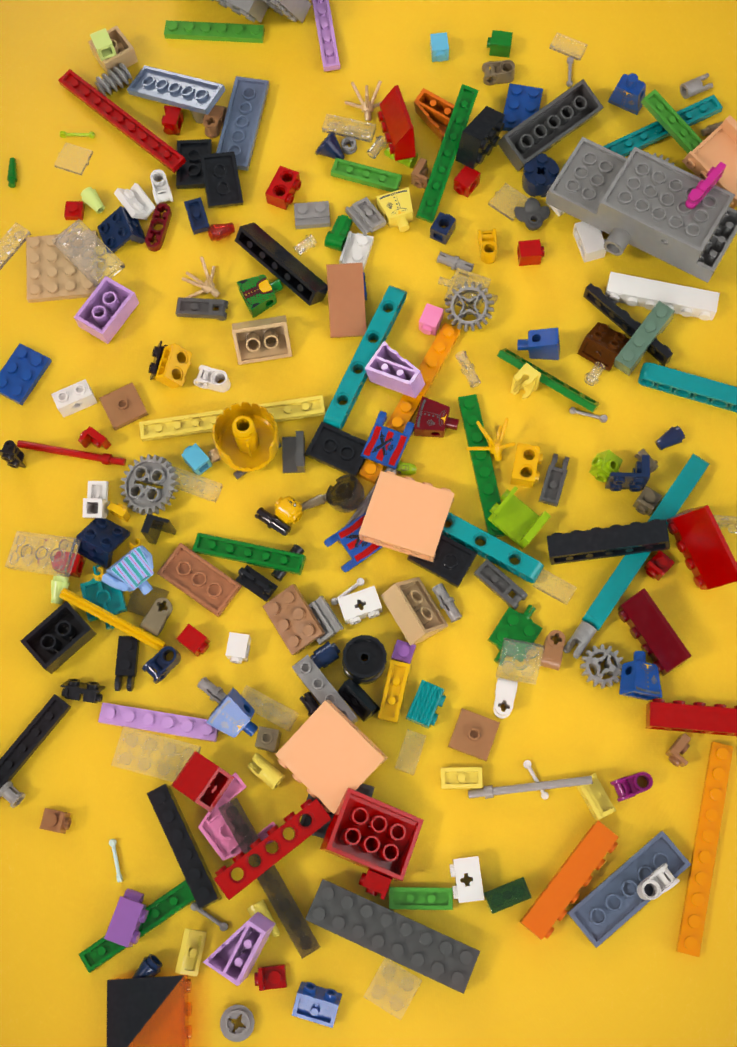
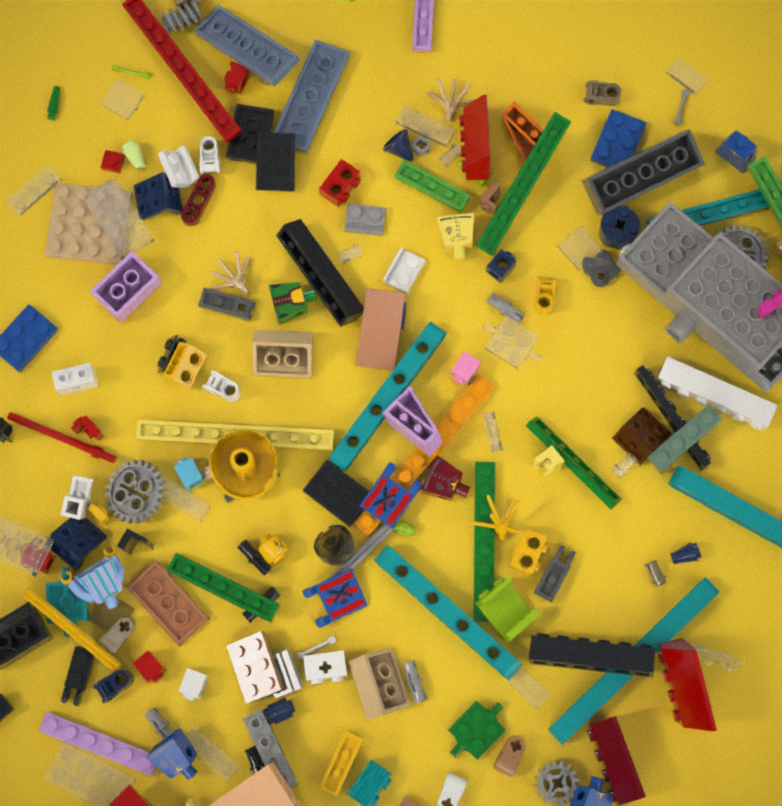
camera: 10 degrees right, 5 degrees up
yellowish green cone [51,576,70,604] -> none
black hinge [60,679,105,704] -> none
medium nougat plate [99,383,149,430] -> none
dark blue plate [184,197,210,235] -> none
medium nougat piece [203,105,227,138] -> none
clear red cone [207,222,235,242] -> none
black hinge [236,565,278,602] -> none
dark tan brick [255,726,282,753] -> none
dark grey panel [282,431,305,473] -> none
dark tan animal [301,492,332,511] -> none
green piece [324,215,352,252] -> none
black panel [337,678,380,722] -> none
black wheel [342,635,387,684] -> none
light grey plate [345,197,386,236] -> none
light nougat panel [359,471,455,562] -> none
medium lavender plate [391,639,416,664] -> none
black plate [407,534,477,588] -> none
medium azure brick [430,32,449,62] -> none
light grey gear [445,282,494,332] -> none
red brick [453,165,481,198] -> none
black brick [455,106,505,169] -> none
dark grey plate [474,559,528,610] -> none
green brick [487,30,513,58] -> none
clear plate [496,638,544,685] -> none
red brick [517,239,545,266] -> none
blue torso [517,328,560,360] -> none
light grey hinge [563,621,597,659] -> none
light grey hinge [569,407,608,423] -> none
white brick [573,221,606,263] -> none
lime brick [589,450,623,483] -> none
dark blue bracket [605,455,650,492] -> none
dark tan bracket [633,486,662,516] -> none
red bracket [644,550,675,581] -> none

